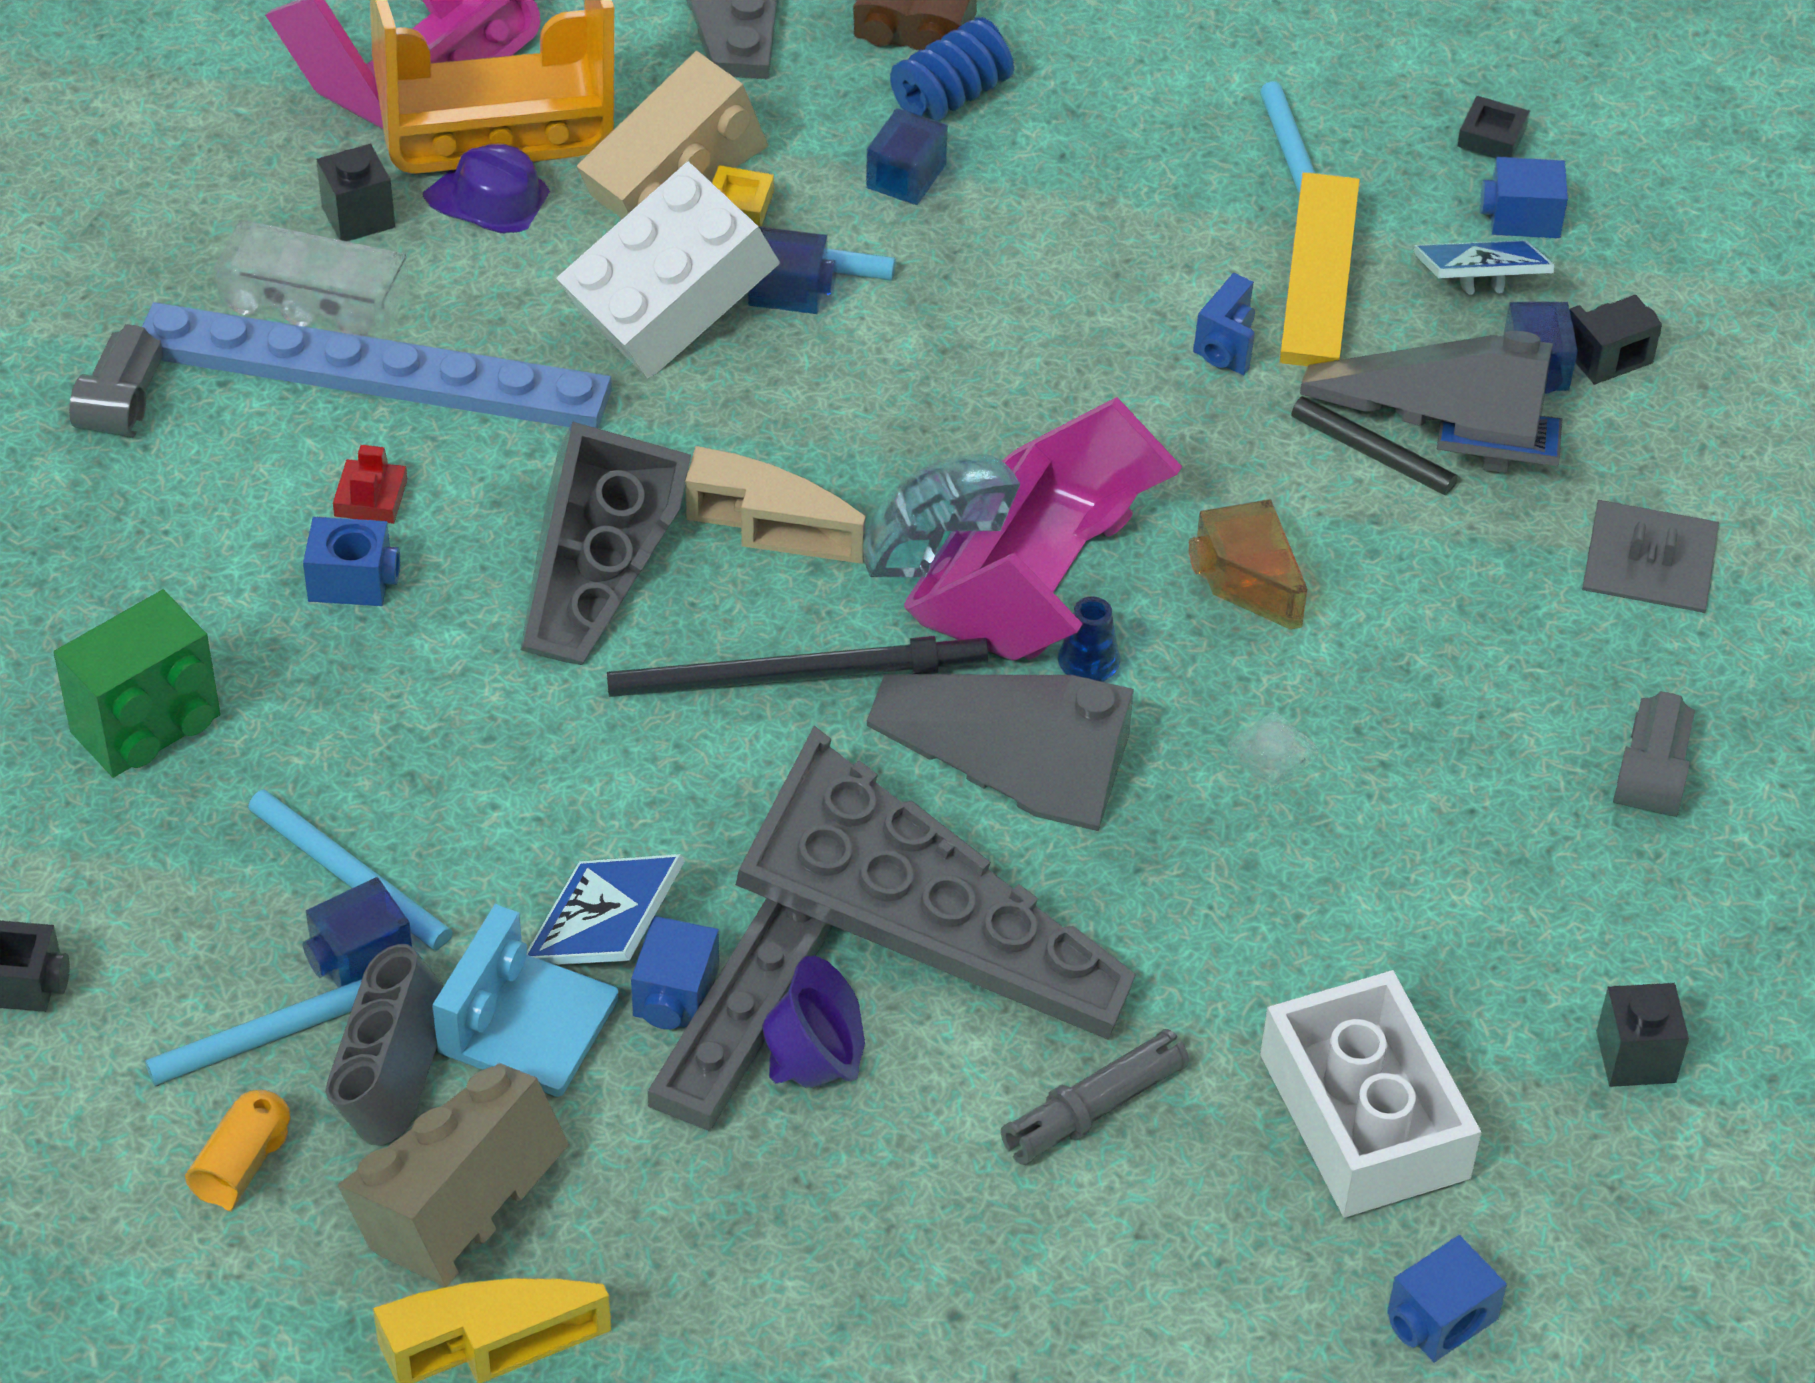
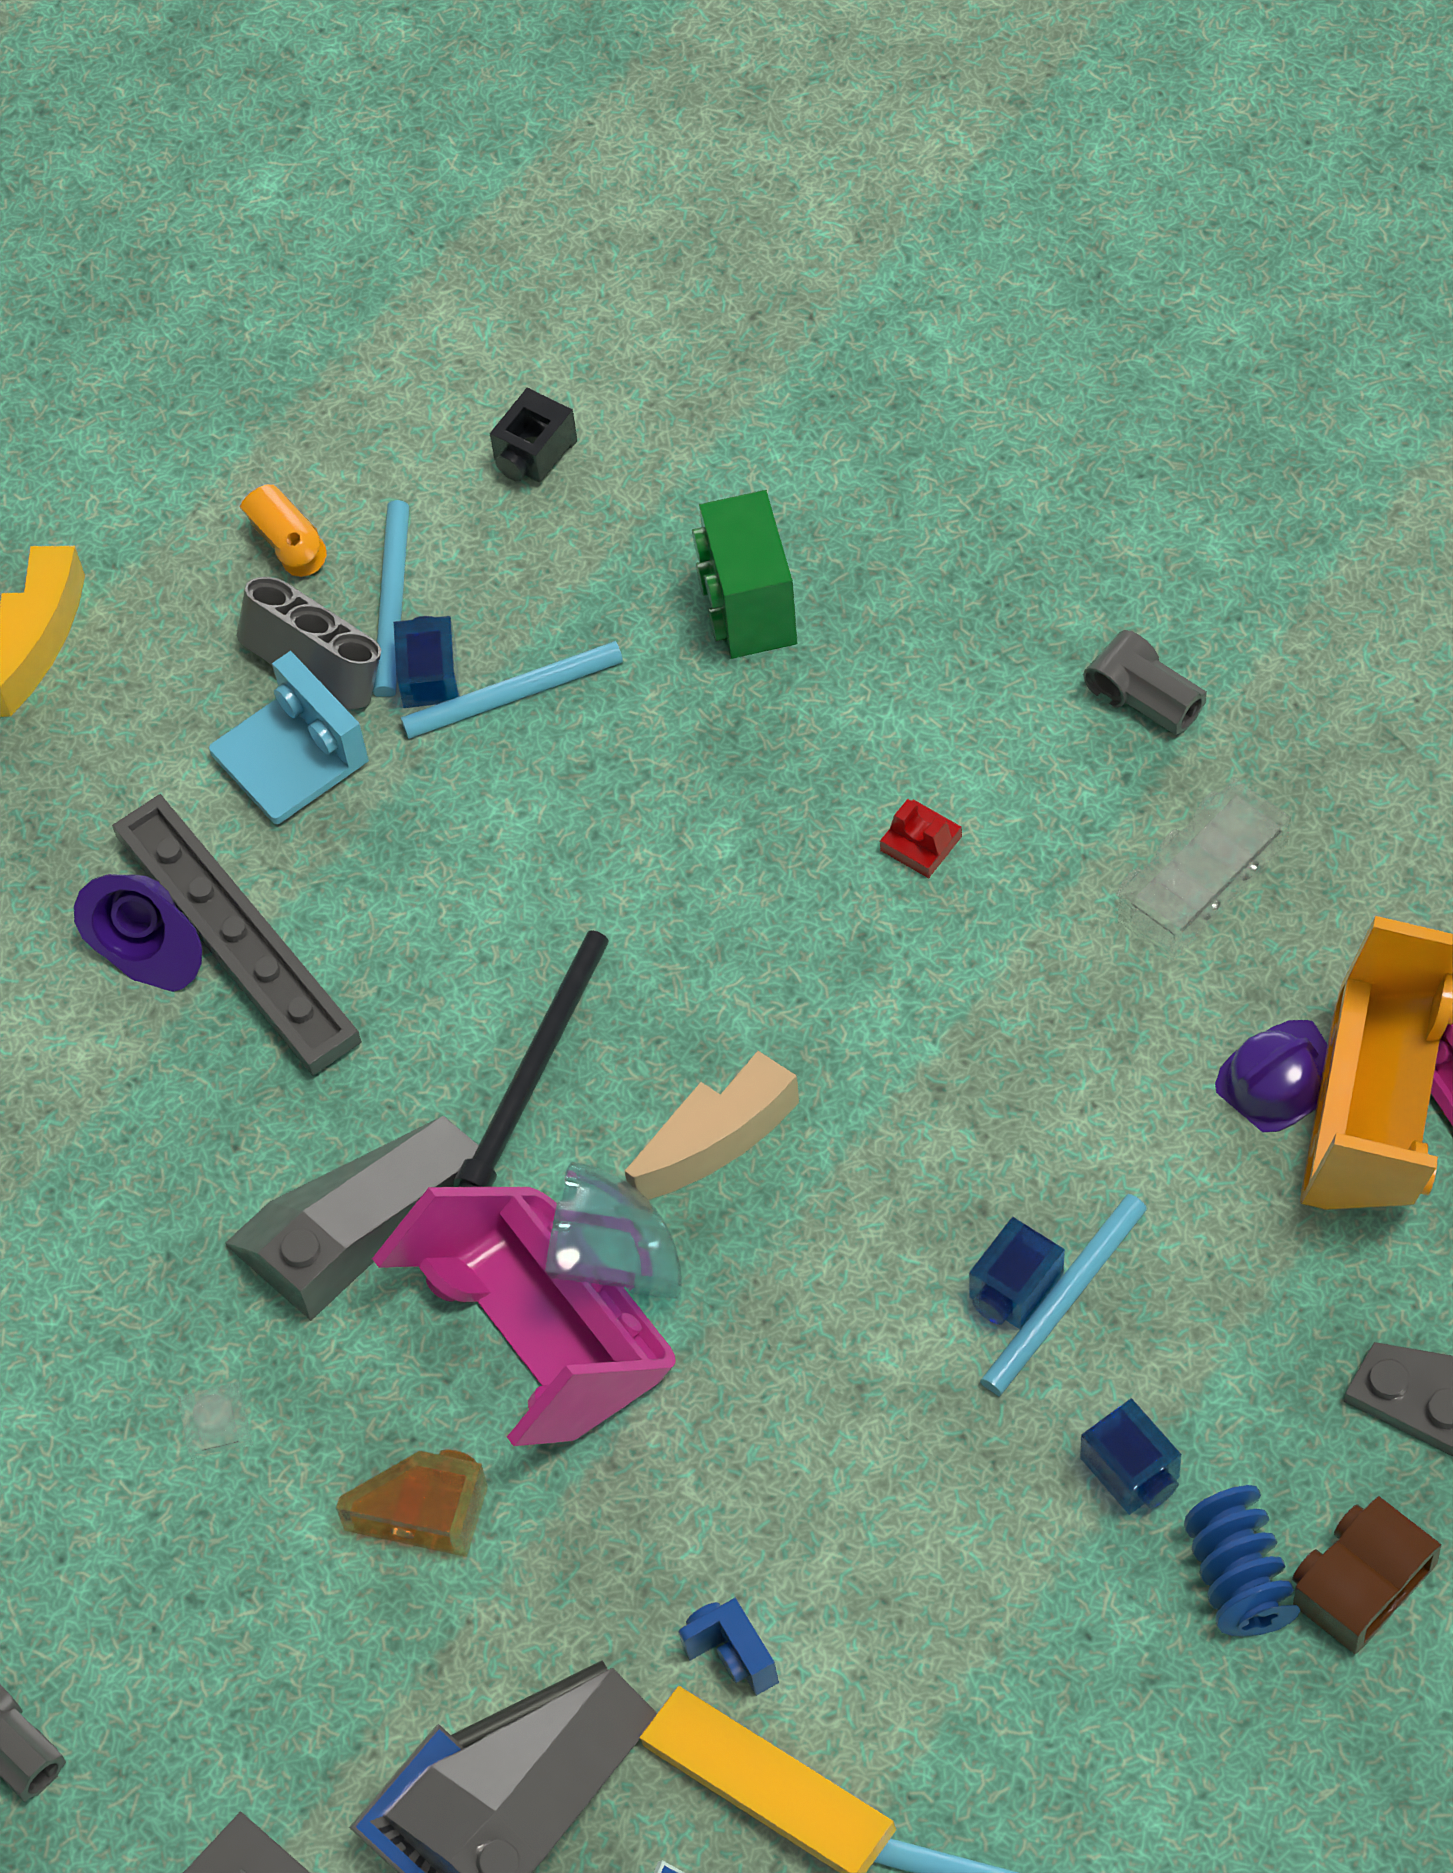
camera: 125 degrees right, 10 degrees up
medium blue plate [142,302,612,428] -> none
blue brick [303,517,401,606] -> none
black brick [316,143,396,243] -> none
dark tan wedge [337,1063,569,1287] -> none
dark grey wedge [520,422,691,665] -> none
piece [527,854,685,965] -> none
white brick [556,161,780,378] -> none
tan wedge [576,50,769,219] -> none
blue brick [631,916,720,1029] -> none
yellow plate [712,165,774,229] -> none
dark grey wing [735,726,1136,1040] -> none
clear blue cone [1058,596,1120,682] -> none

